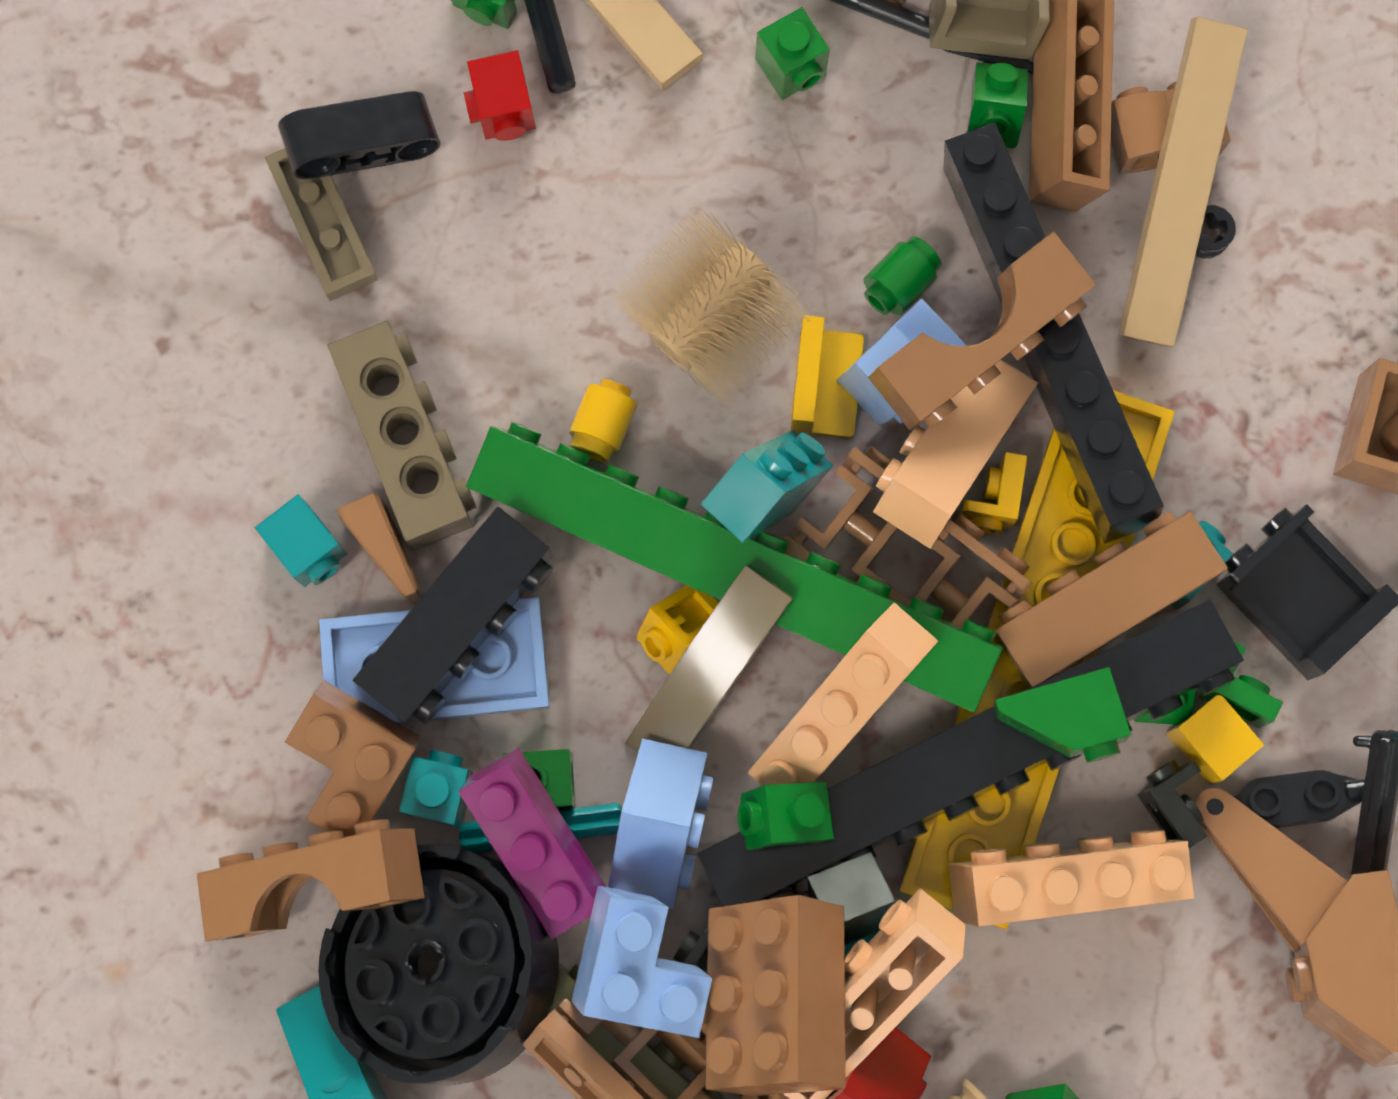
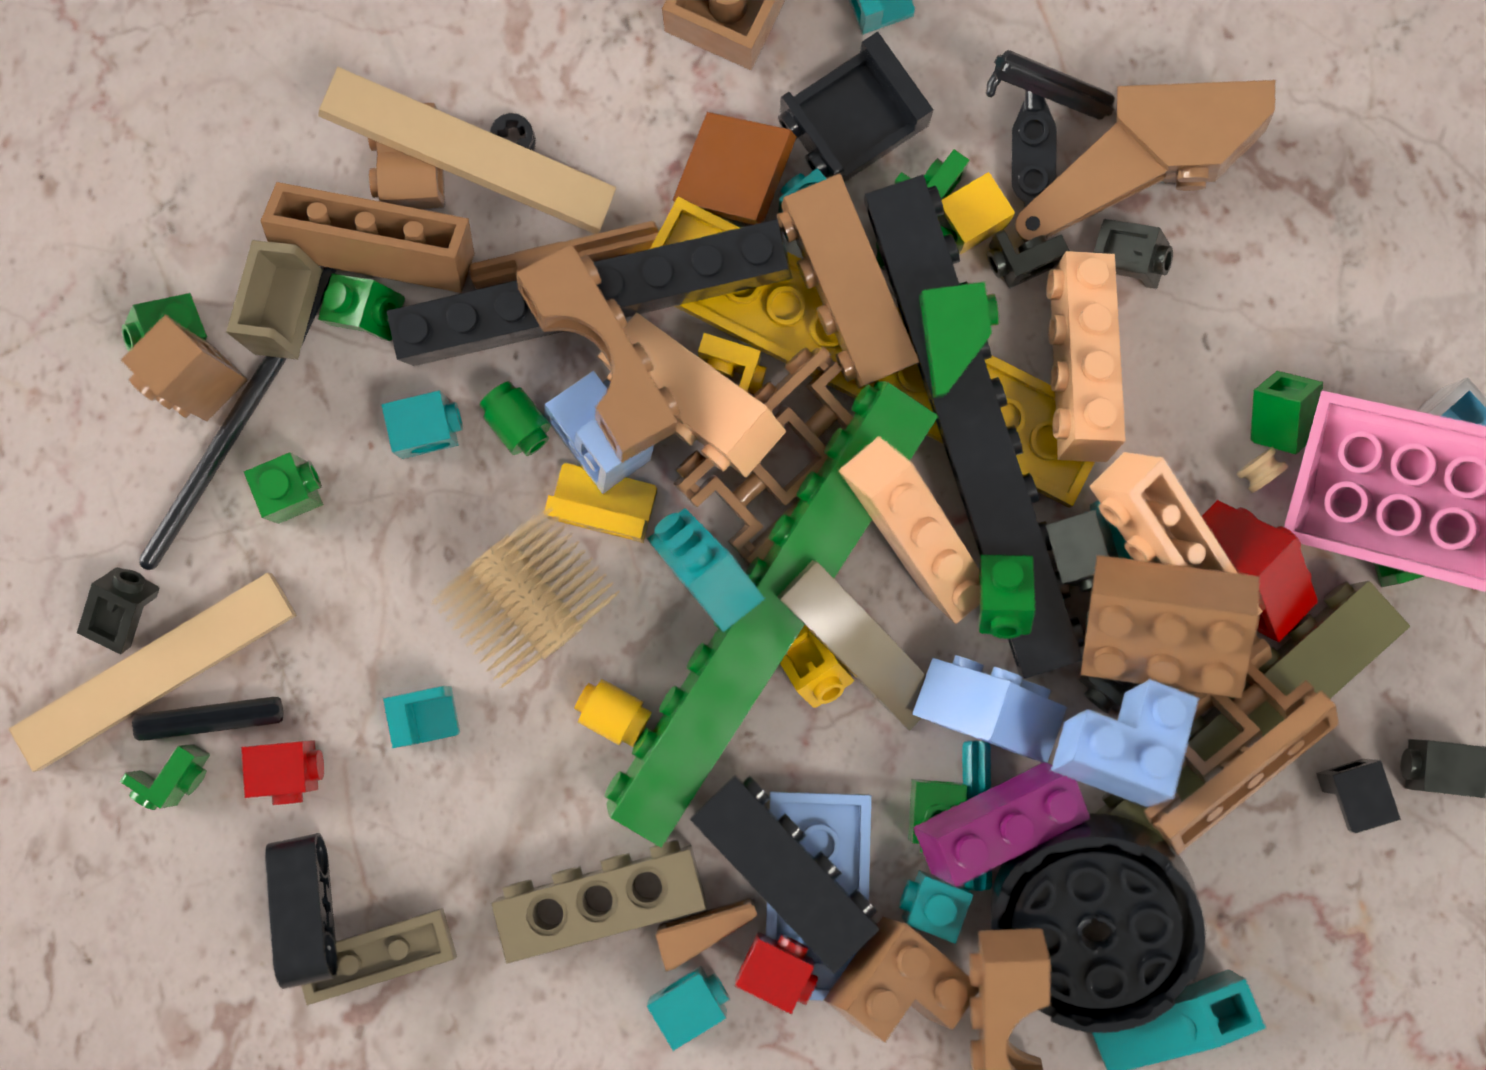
camera: 80 degrees left, 5 degrees up
none -> teal brick [381,390,463,459]
none -> teal panel [383,686,460,749]
none -> medium nougat axle [470,221,659,289]
none -> dark orange tile [672,112,797,225]
none -> red brick [735,931,818,1015]
none -> pearl dark grey bracket [1093,219,1173,289]

